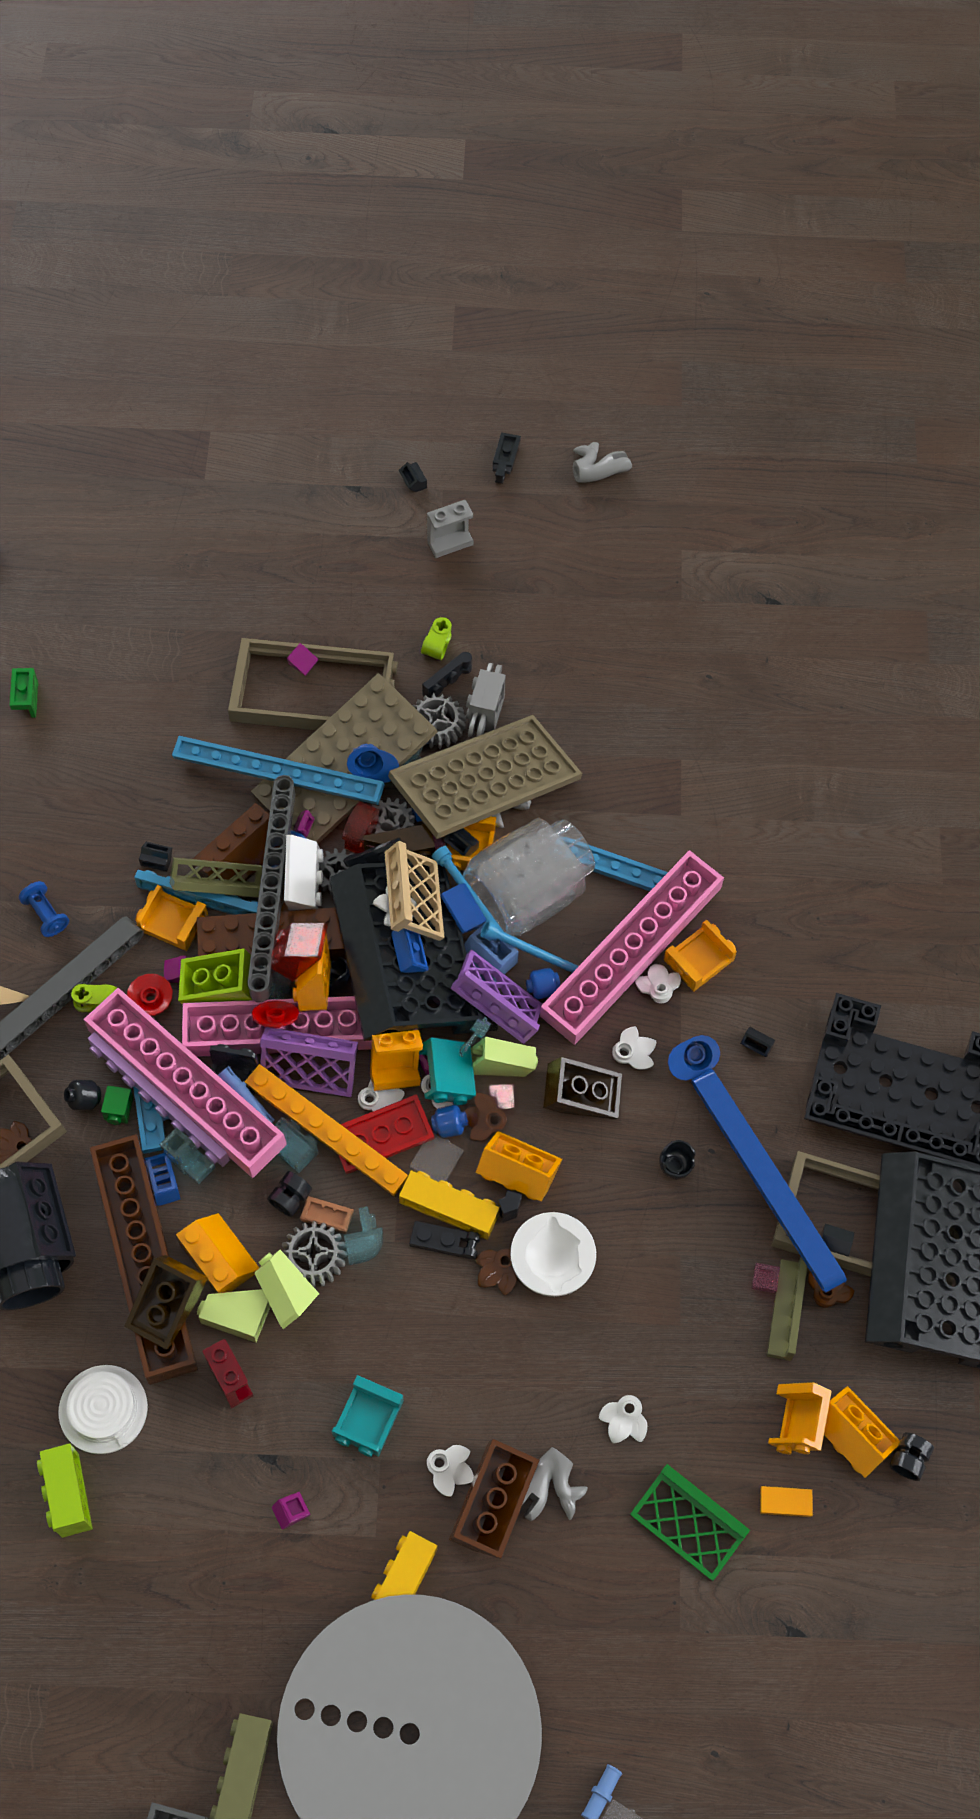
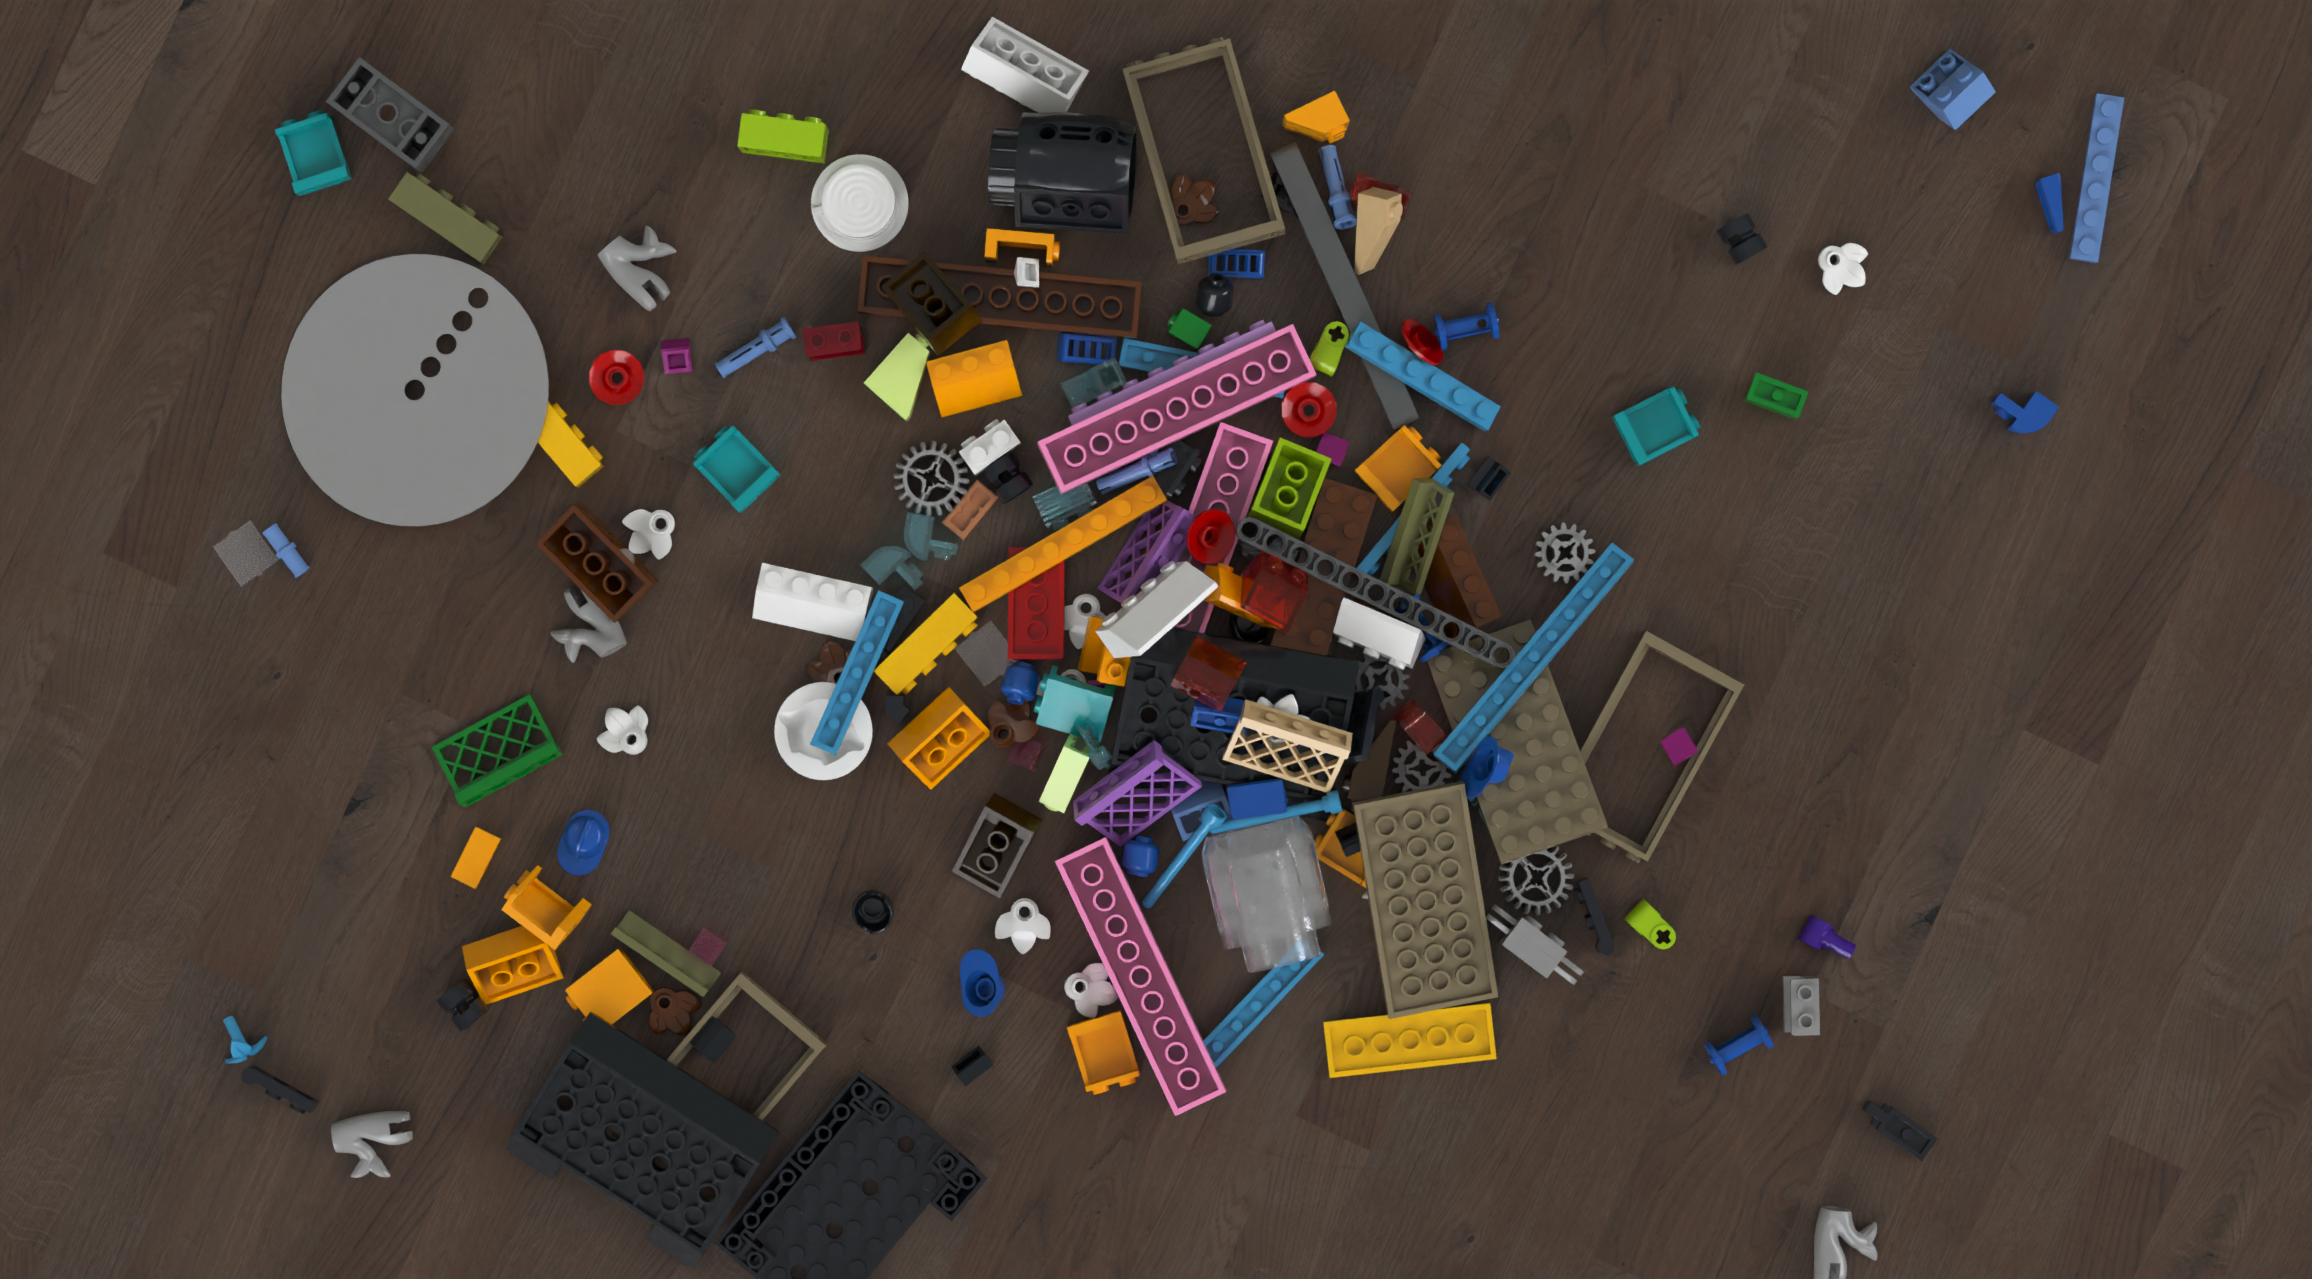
camera: 115 degrees right, 25 degrees up
yellowish green slope [254,1250,319,1329] -> none
magenta slope [293,810,315,837] -> none
black piece [399,462,427,492] -> none
blue beam [691,1069,847,1293] -> none
none -> blue piece [557,810,610,876]
none -> light orange panel [565,948,654,1024]
none -> red dish [589,350,644,405]
none -> light grey piece [598,226,676,311]
none -> medium blue pin [715,316,797,378]
none -> white slope [752,563,873,641]
none -> dark azure plate [810,590,904,756]
none -> clear light blue brick [860,546,924,591]
none -> white brick [959,419,1021,476]
none -> light orange panel [984,228,1060,267]
none -> white slope [1014,257,1039,287]
none -> white slope [1095,561,1219,658]
none -> clear red slope [1171,636,1247,712]
none -> blue slope [1208,249,1265,280]
none -> yellow plate [1323,1003,1497,1078]
none -> dark azure plate [1345,321,1501,432]
none -> red dish [1401,319,1444,365]
none -> light grey gear [1534,523,1595,584]
none -> teal panel [1611,385,1700,467]
none -> blue hose [1704,1014,1774,1076]
none -> dark purple pin [1798,914,1856,959]

